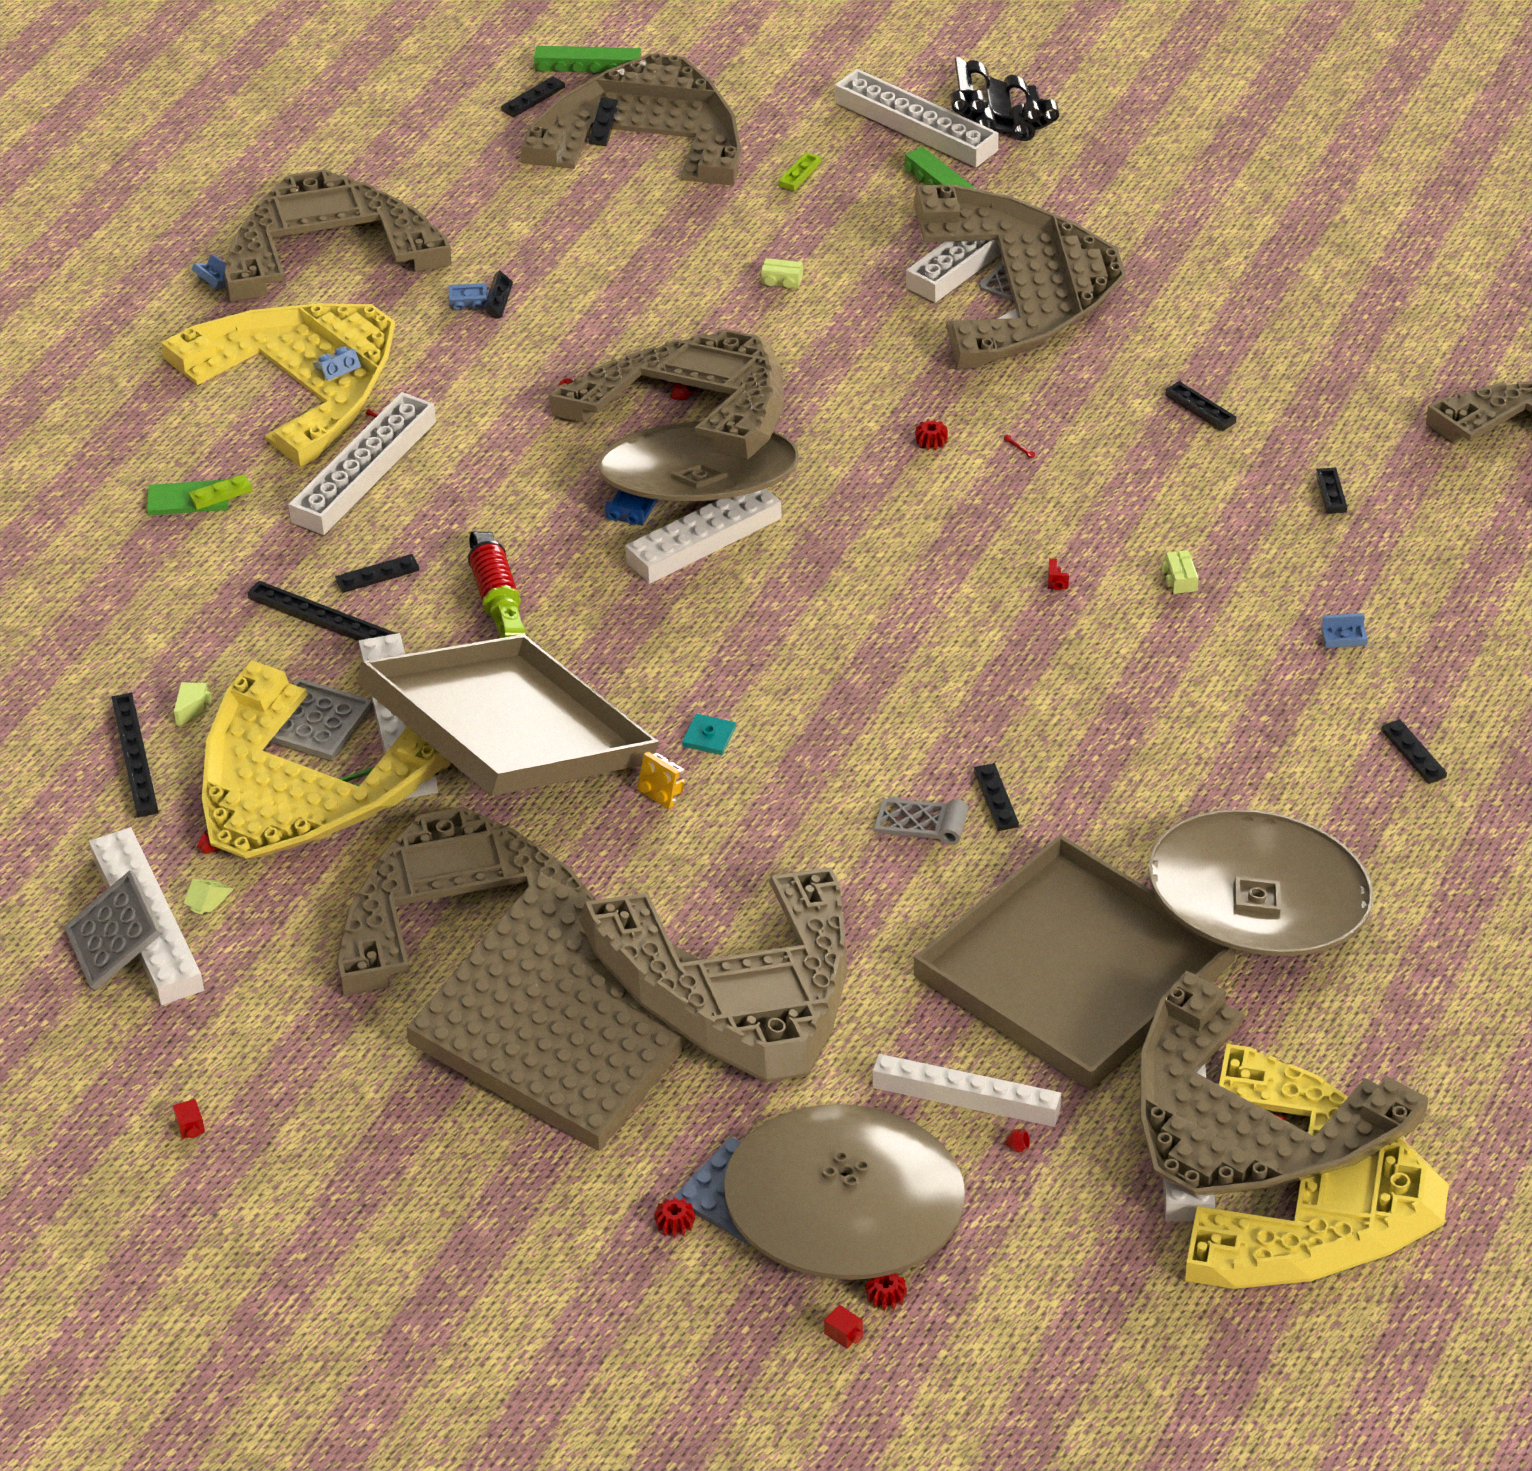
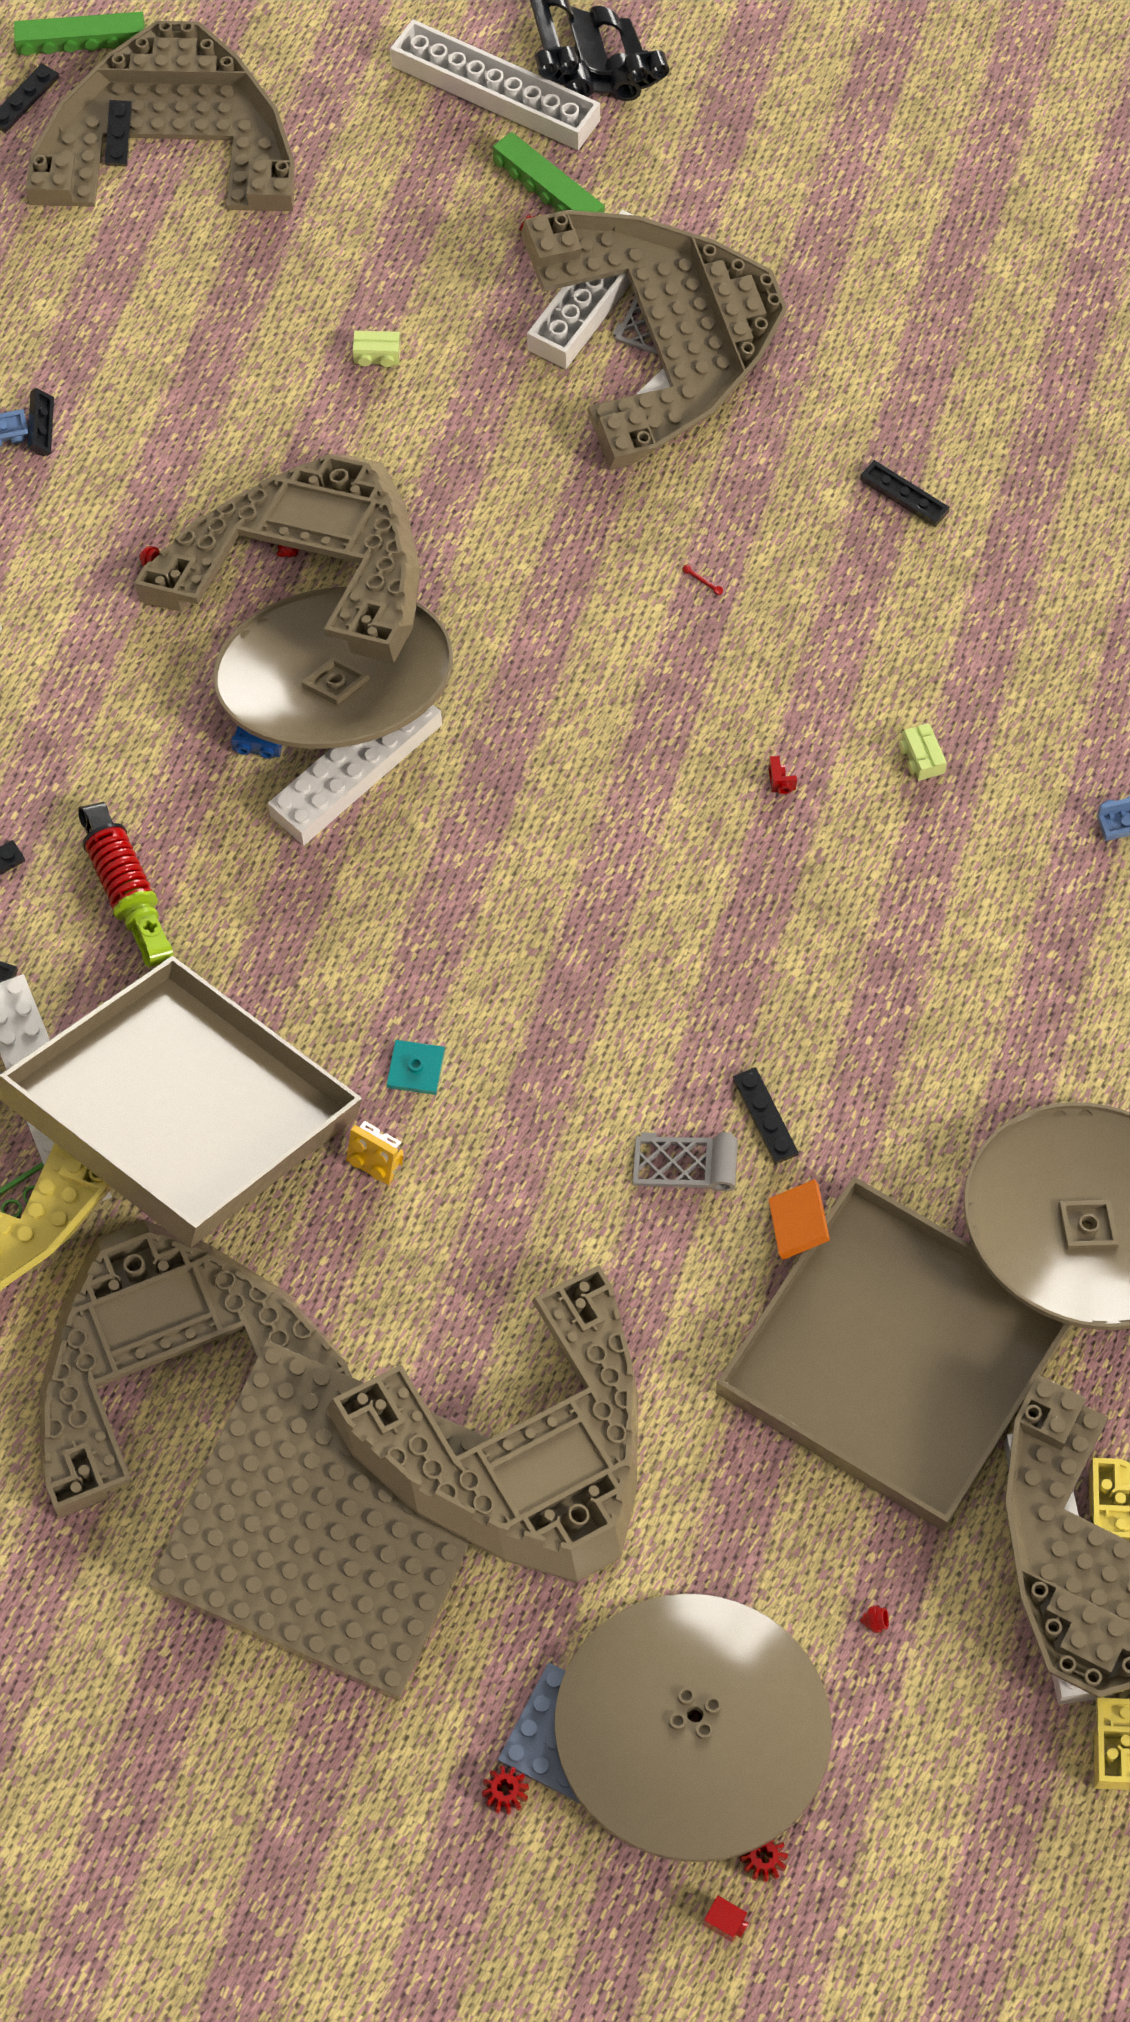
camera: 10 degrees left, 20 degrees up
lime plate [778,152,822,191] -> none
white brick [873,1054,1061,1127] -> none
red gear [915,419,948,450] -> none
black plate [1316,467,1347,514] -> none
none -> orange tile [768,1179,830,1260]

